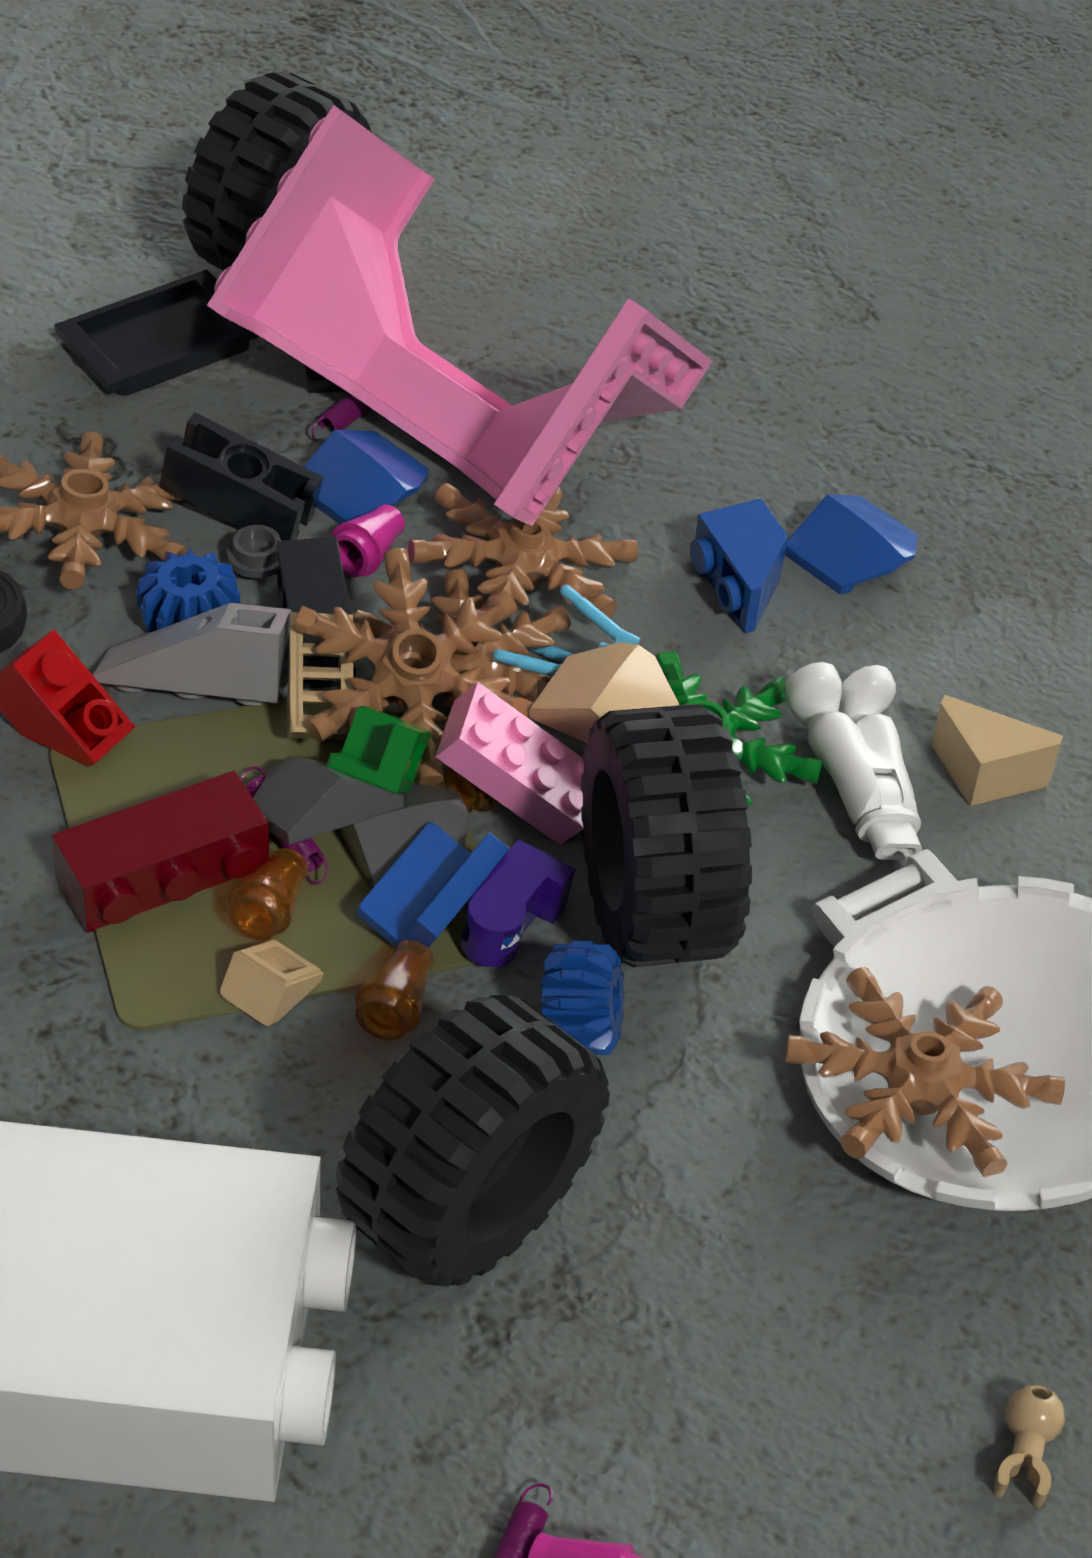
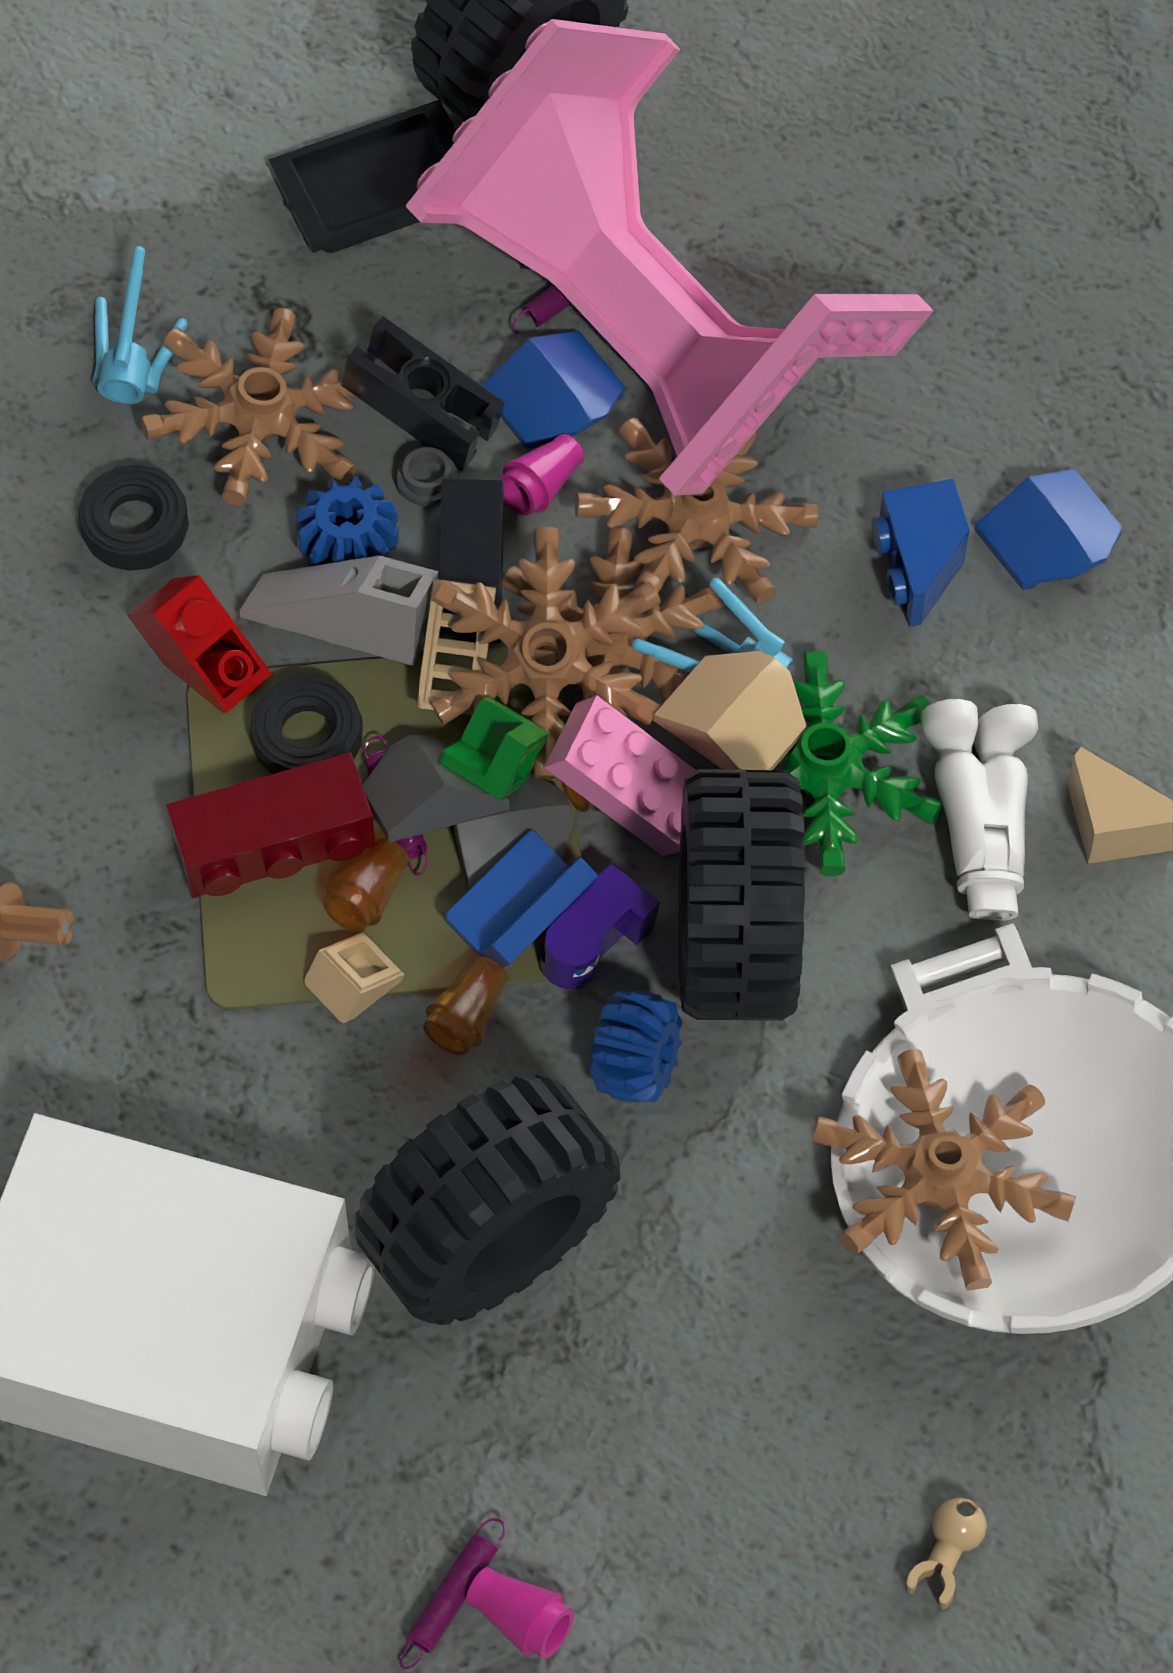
camera: 15 degrees right, 15 degrees up
none -> black tyre [250,675,363,774]

